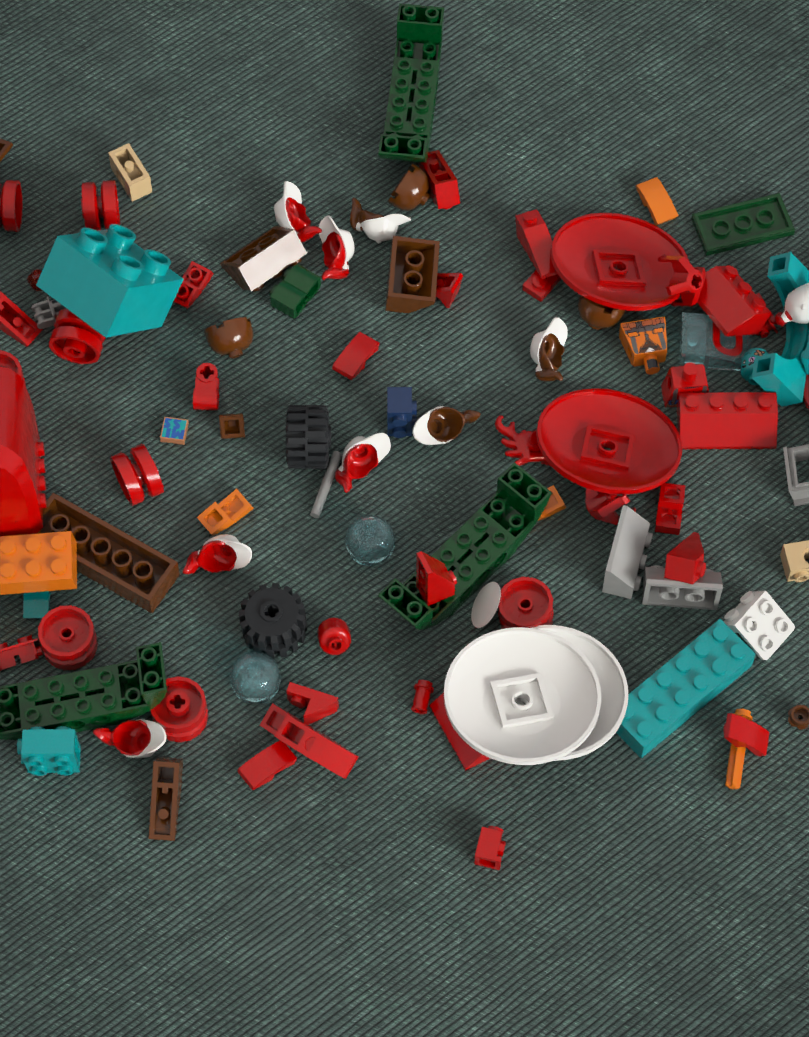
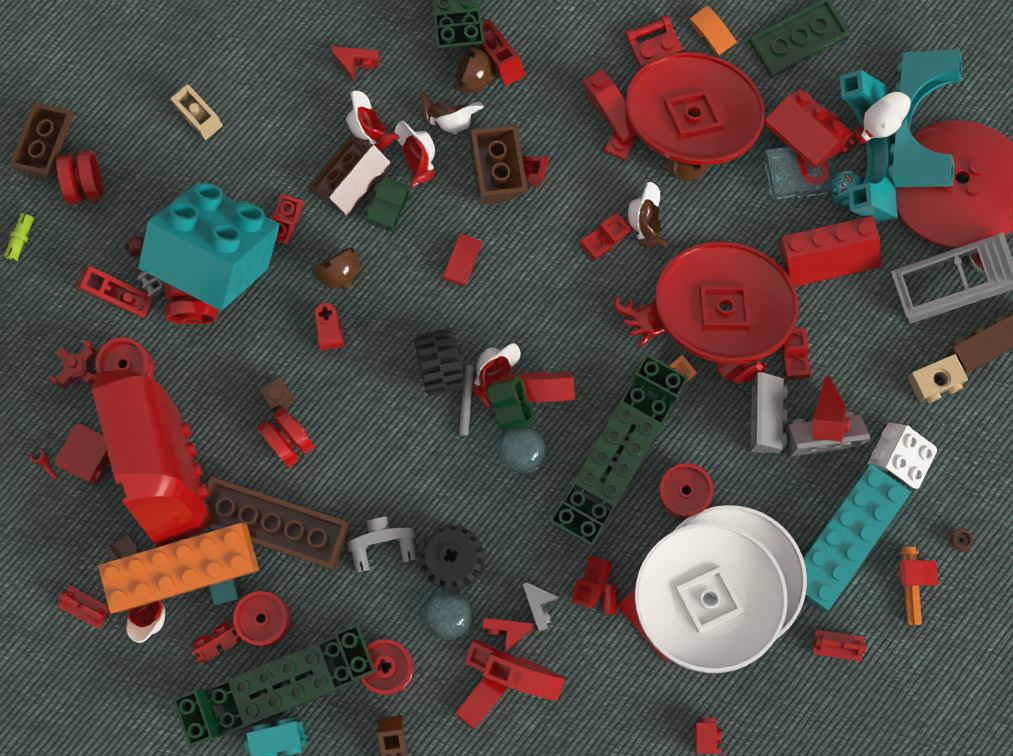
camera: 10 degrees left, 15 degrees up
red wheel [81,180,120,231] -> none
red hair [93,719,166,758] -> none
tile [160,417,189,445] -> none
red hair [183,534,252,574] -> none
orange slope [197,488,254,536] -> none
reddish brown slope [219,413,245,439] -> none
red head [317,617,351,655] -> none
dark blue brick [387,387,417,438] -> none
reddish brown hair [412,406,481,445] -> none
red slope [416,551,457,606] -> none
white sticker [471,582,501,628] -> none
torso [619,316,667,375] -> none
red piece [657,254,706,307] -> none
red torso [661,362,709,408] -> none
none -> reddish brown brick [260,377,296,412]
none -> red slope [332,46,380,82]
none -> light grey connector [347,516,418,573]
none -> dark green brick [487,376,534,431]
none -> red slope [499,371,575,402]
none -> light grey slope [523,583,558,632]
none -> red slope [571,556,613,608]
none -> red slope [579,212,632,261]
none -> red plate [625,14,683,69]
none -> red hinge [812,630,866,662]

